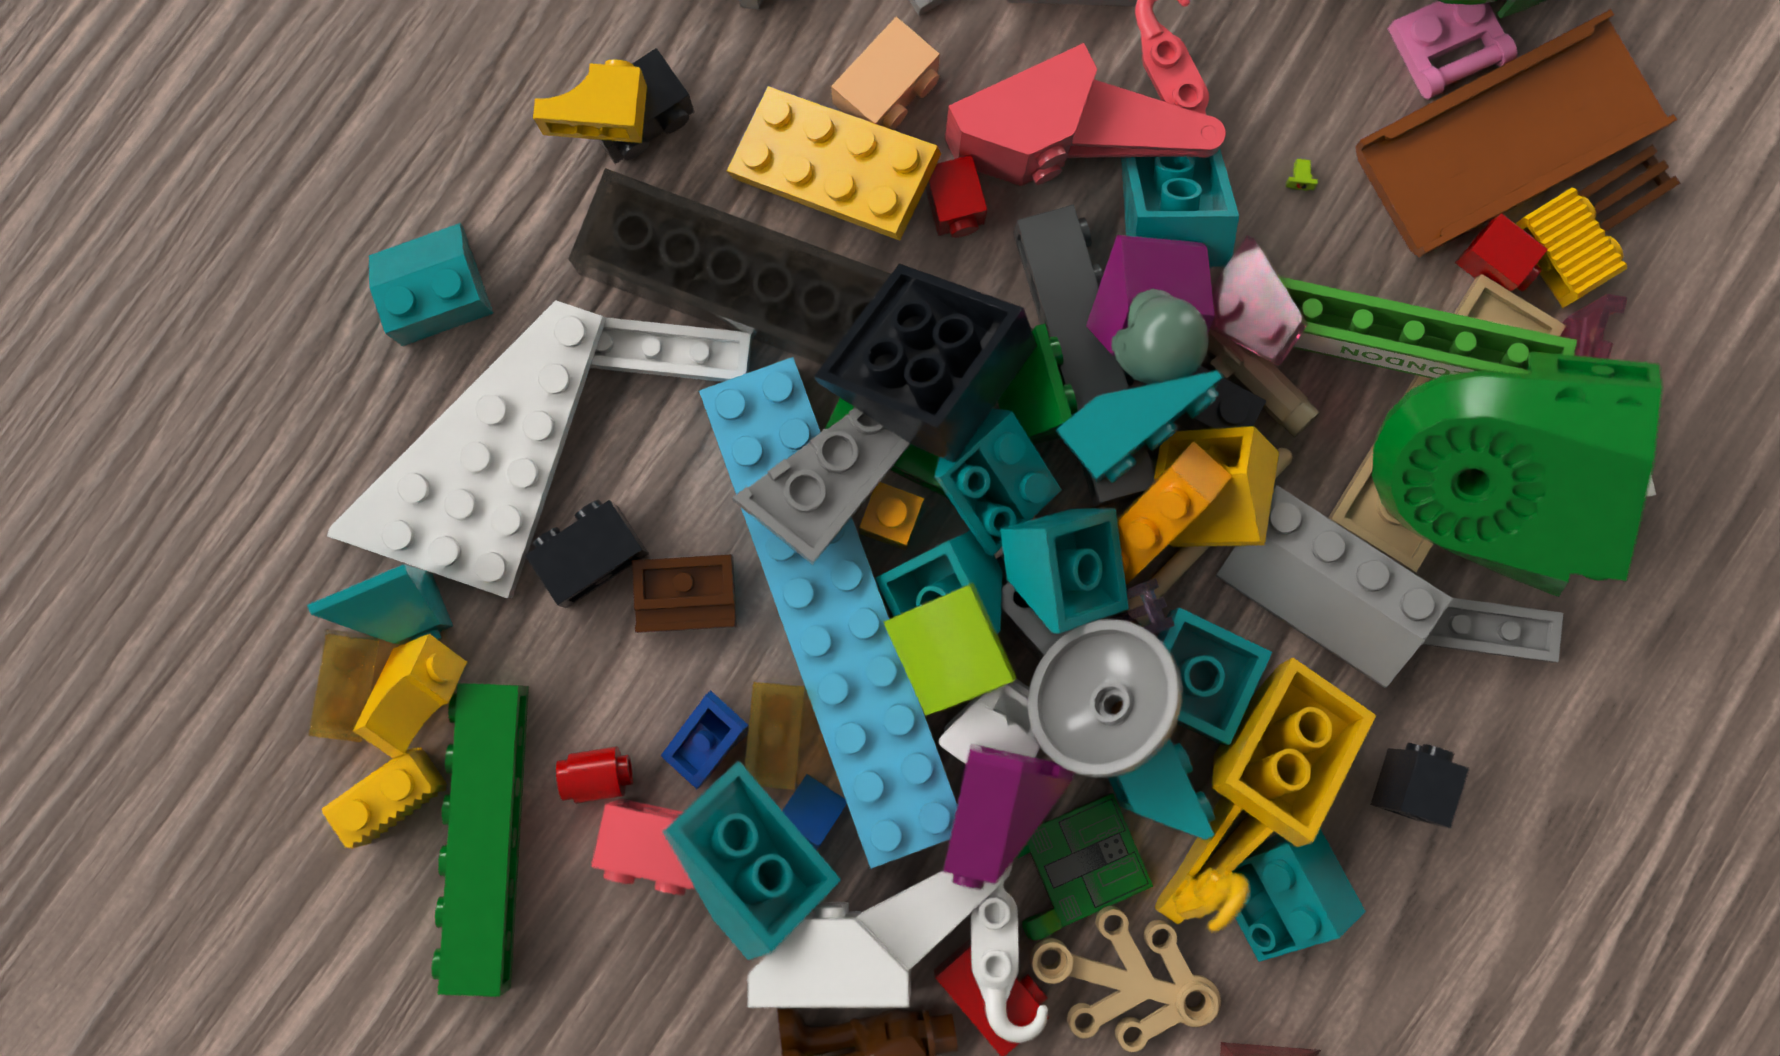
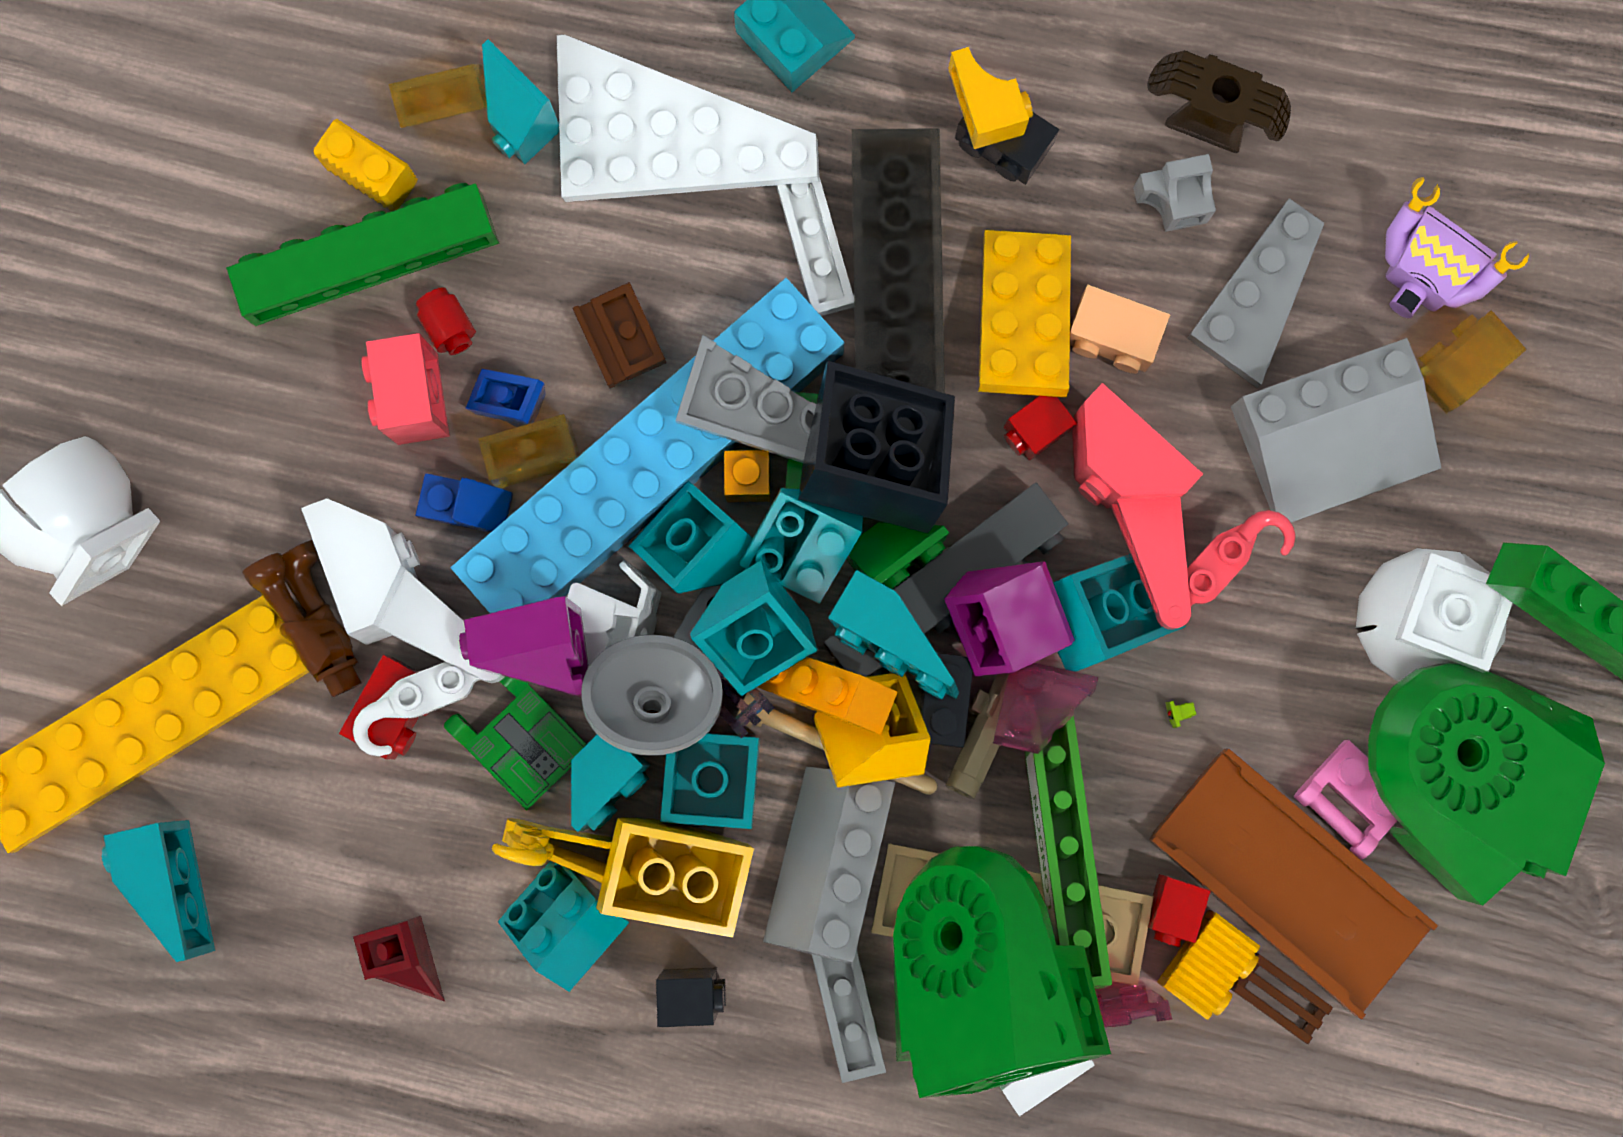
camera: 70 degrees right, 0 degrees up
yellow arch [353,634,467,758] -> none
black brick [525,500,649,608] -> none
teal slope [662,761,841,960] -> none
lime slope [883,583,1017,715] -> none
tan plant [1030,906,1221,1052] -> none
sand green helmet [1111,289,1209,384] -> none

